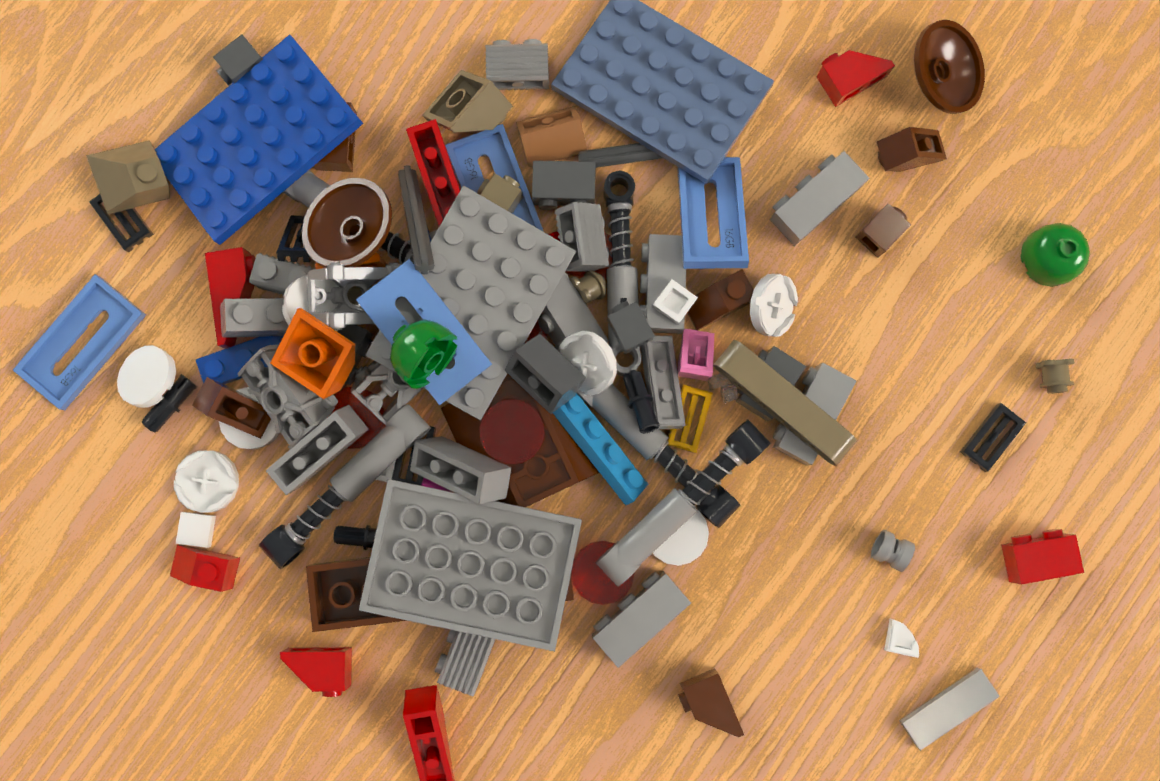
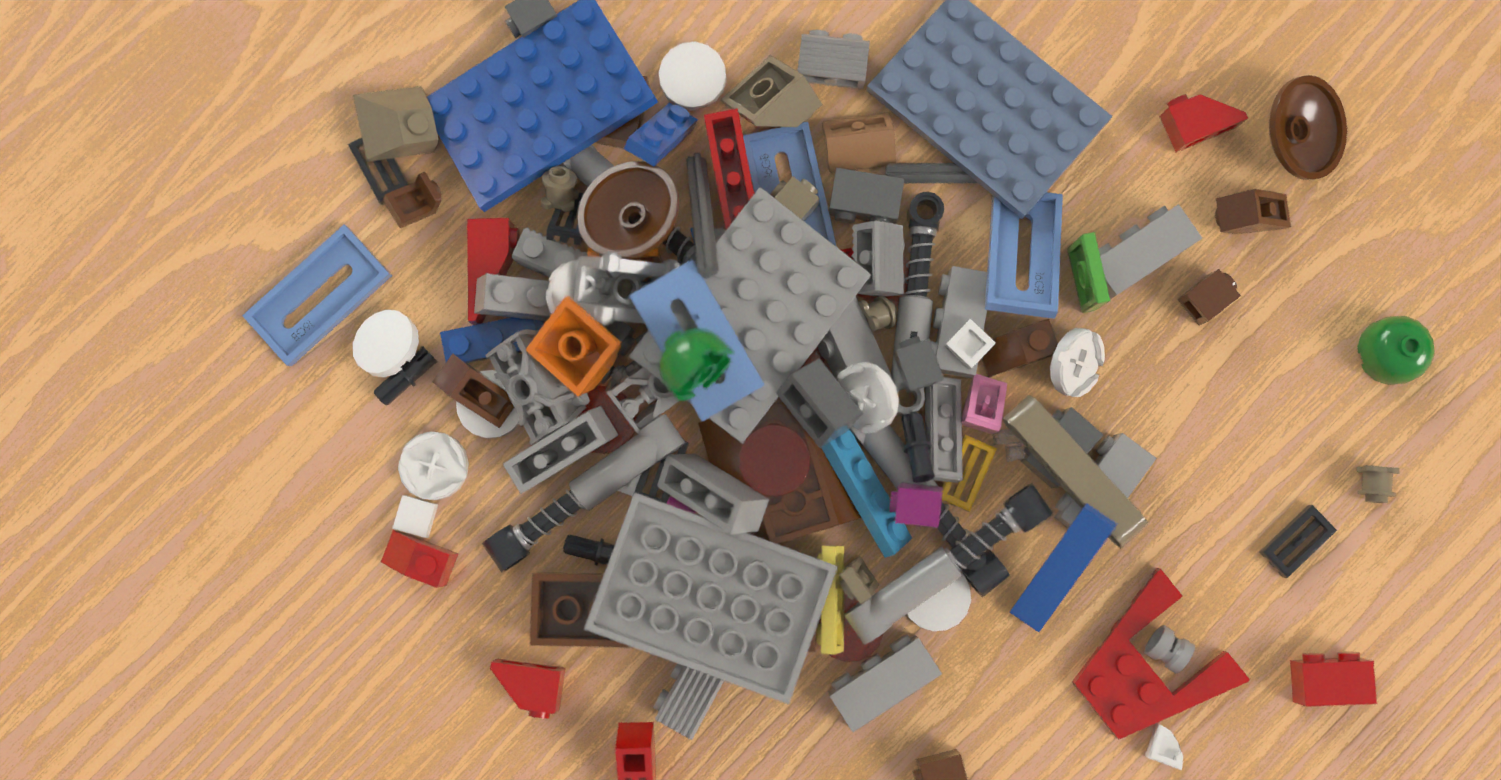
camera: 15 degrees right, 0 degrees up
none -> reddish brown bracket [383,172,442,228]
none -> dark tan brick [541,166,579,212]
none -> blue plate [624,103,698,166]
none -> white tile [659,42,726,111]
none -> light yellow plate [816,546,844,654]
none -> dark tan plate [840,556,879,604]
none -> magenta brick [890,482,943,528]
none -> blue tile [1010,503,1117,632]
none -> bright green tile [1067,232,1110,313]
none -> red wing [1072,568,1250,740]

